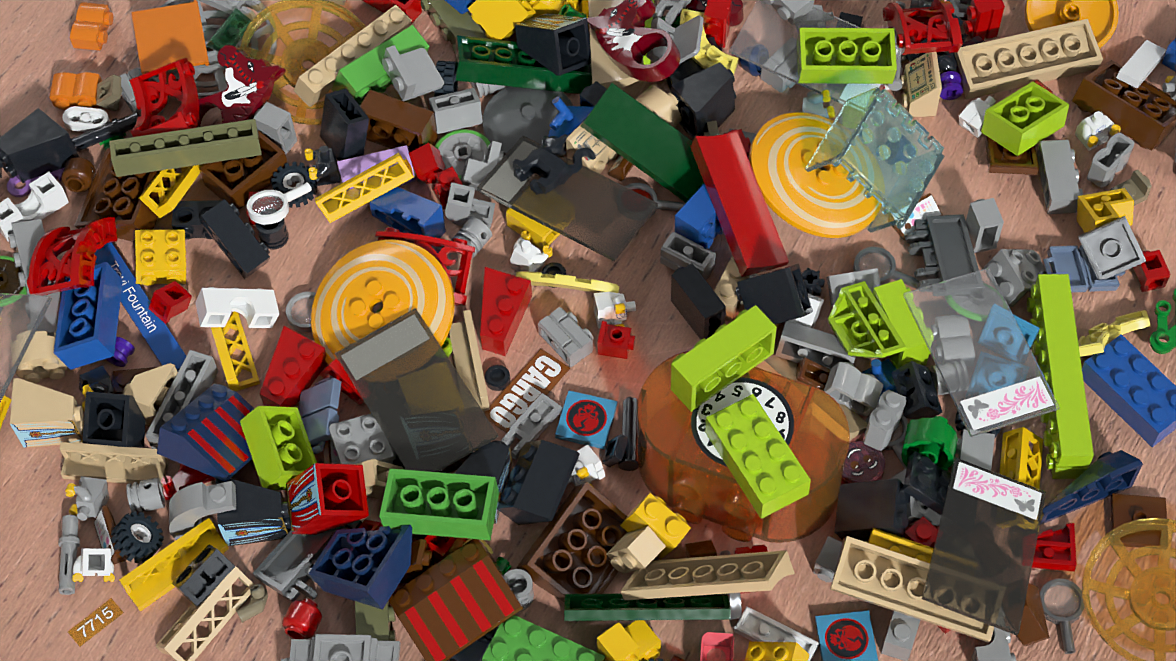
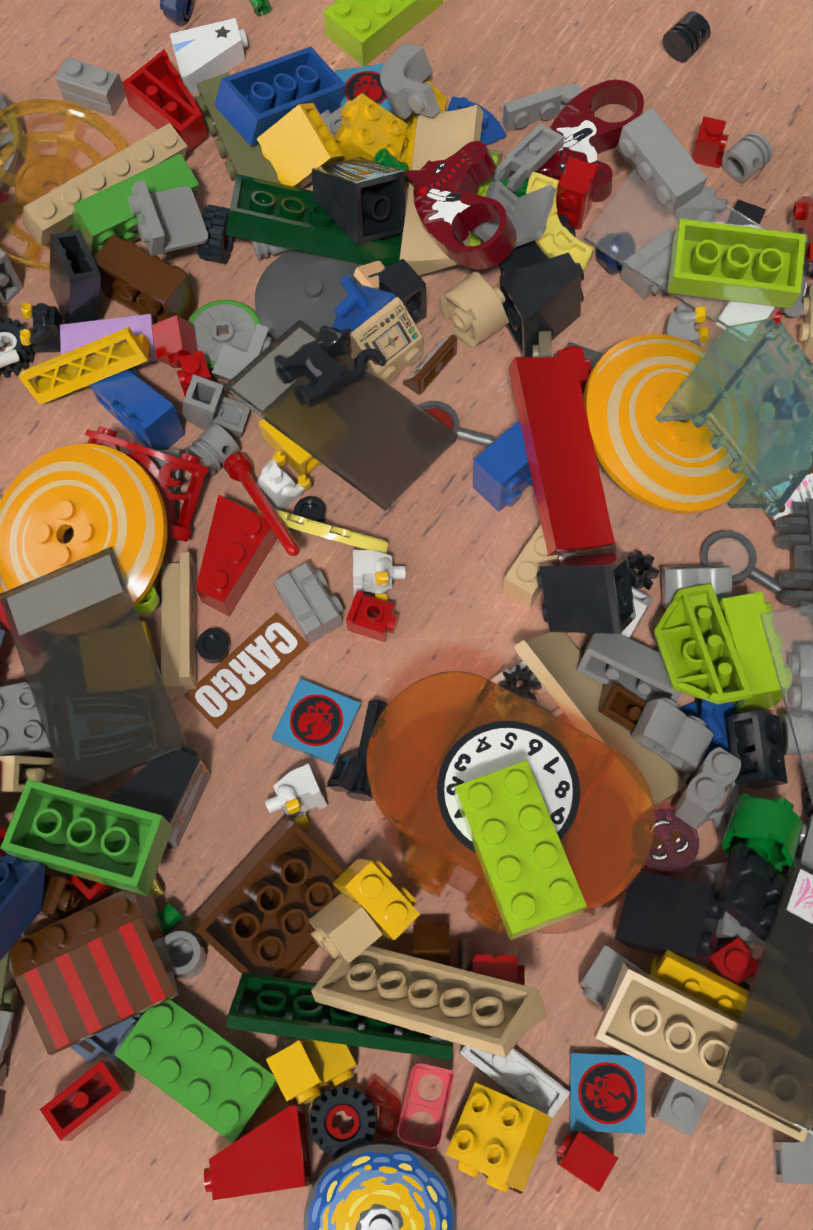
camera: 10 degrees right, 10 degrees up
light grey brick [429,88,483,134] -> none
black slope [497,440,580,525] -> none
light grey hinge [500,393,562,460] -> none
dark green arch [581,83,704,203] -> none
light grey brick [660,232,716,280] -> none
black brick [671,263,726,340] -> none
lime brick [671,305,777,412] -> none
none -> red piece [224,453,300,556]
none -> light nougat tile [354,260,385,289]

